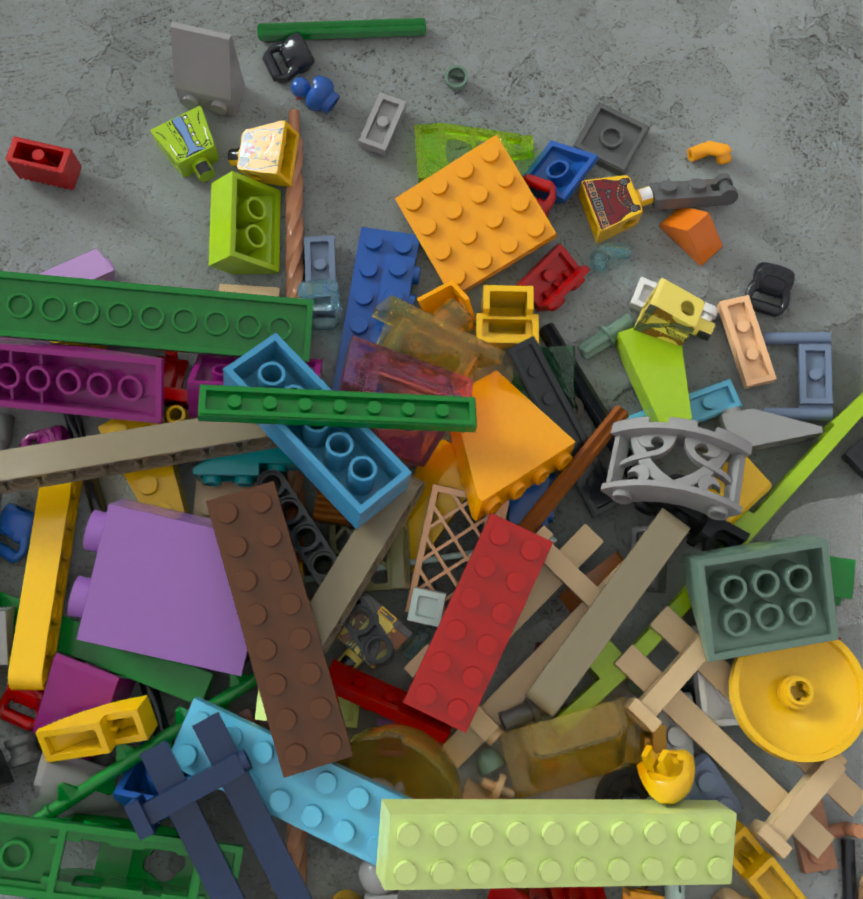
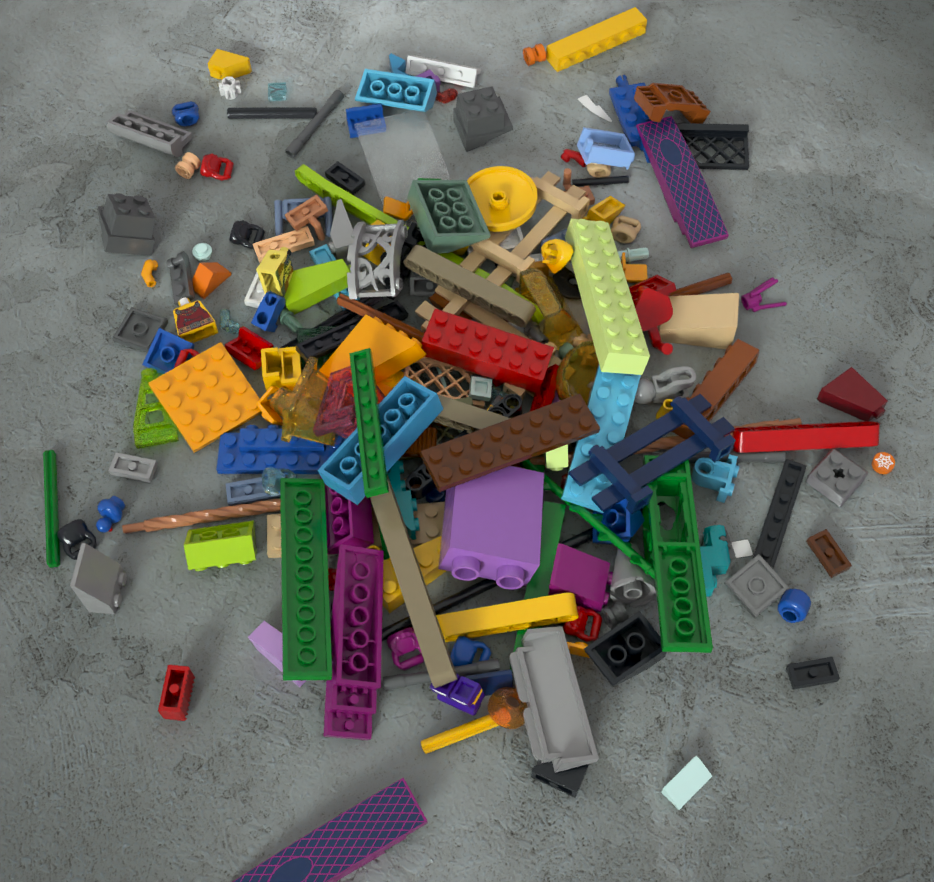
camera: 95 degrees left, 15 degrees down
yellow slope [35,695,158,762] -> none
lime torso [150,106,220,182] -> none
yellow torso [228,120,300,187] -> none
sand green hinge [445,65,468,91] -> none
none -> dark grey piece [97,193,156,256]
none -> light aqua plate [192,243,212,262]
none -> blue leg [251,291,286,333]
none -> nougat plate [285,195,328,241]
none -> light orange bracket [383,196,413,221]

